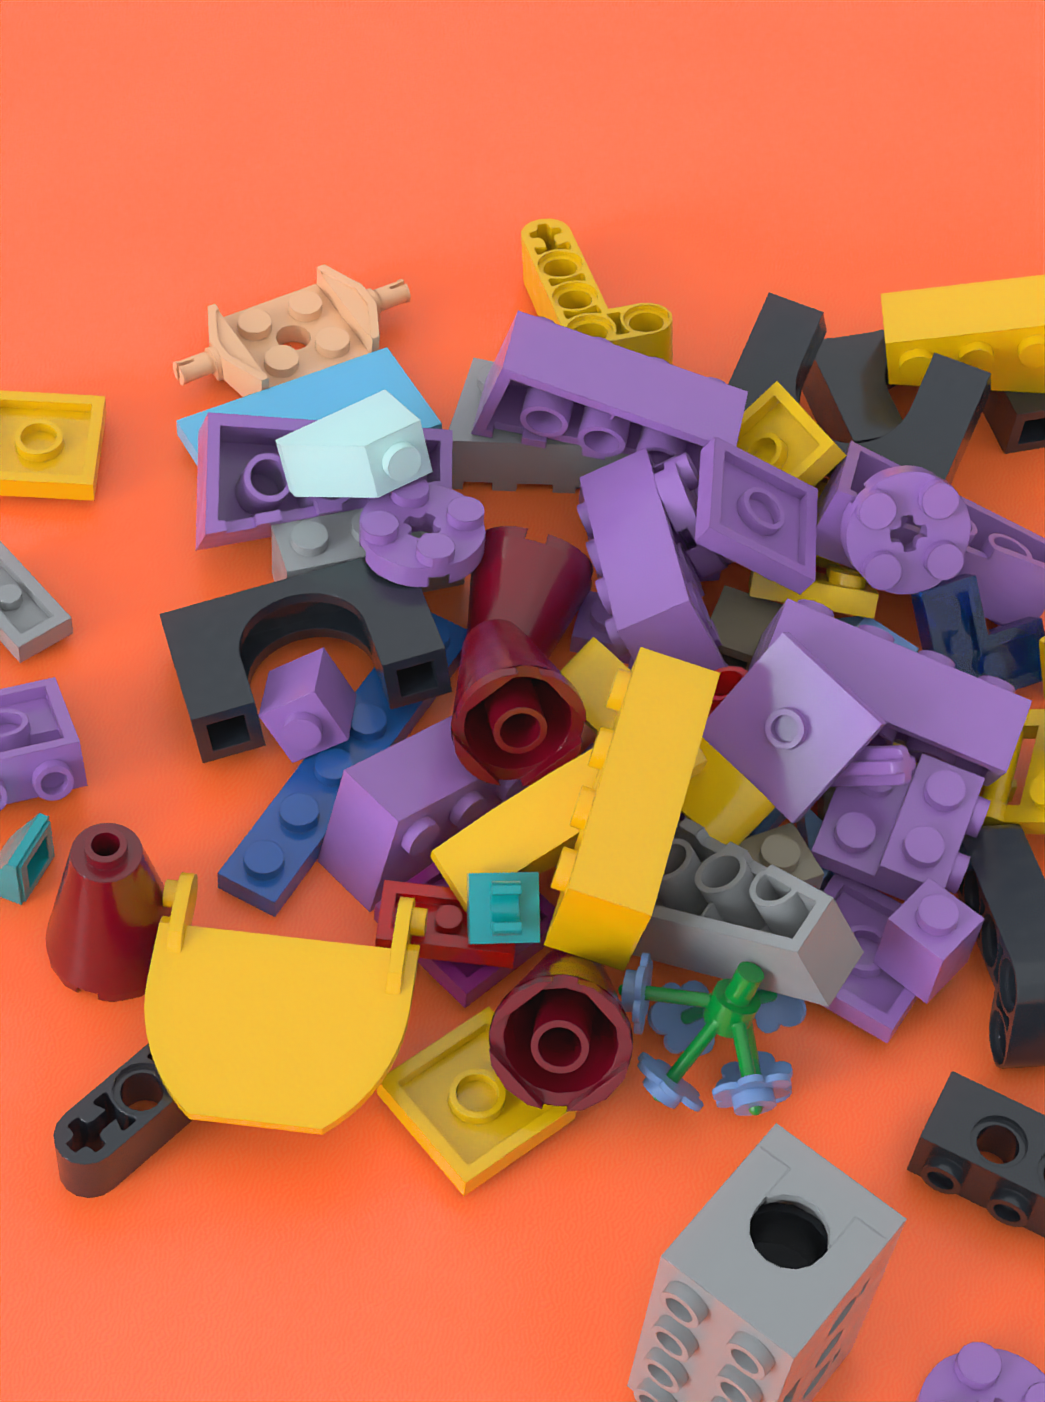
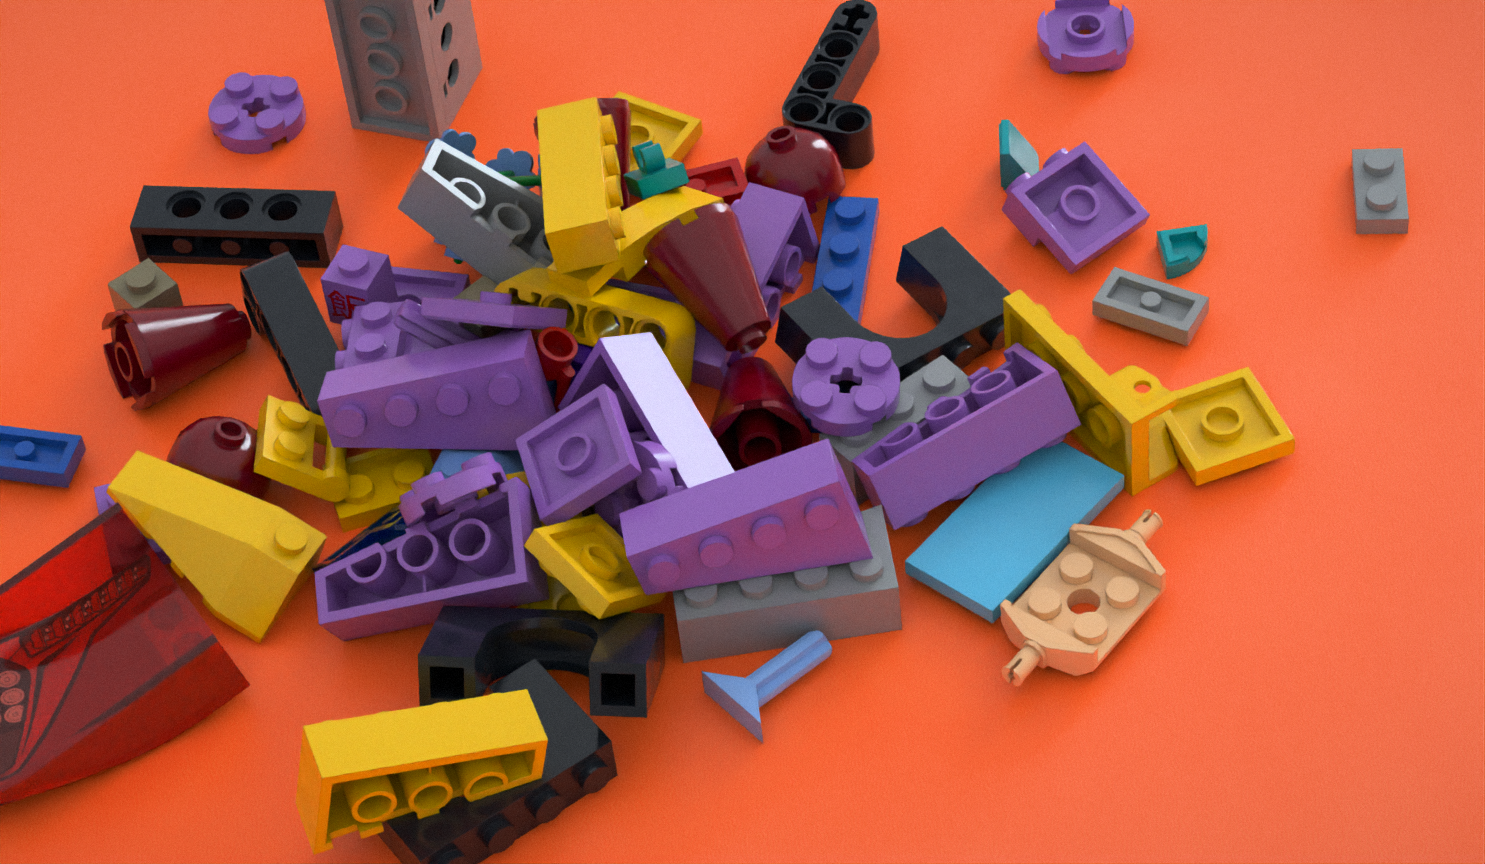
camera: 170 degrees right, 5 degrees down
dark red cone [45,823,172,1002] -> none
yellow piece [144,872,428,1135] -> none
medium lavender brick [258,647,357,763] -> none
light aqua slope [275,390,433,498] -> none
yellow beam [521,218,673,365] -> none
none -> dark red cylinder [744,126,846,215]
none -> yellow plate [1003,289,1178,496]

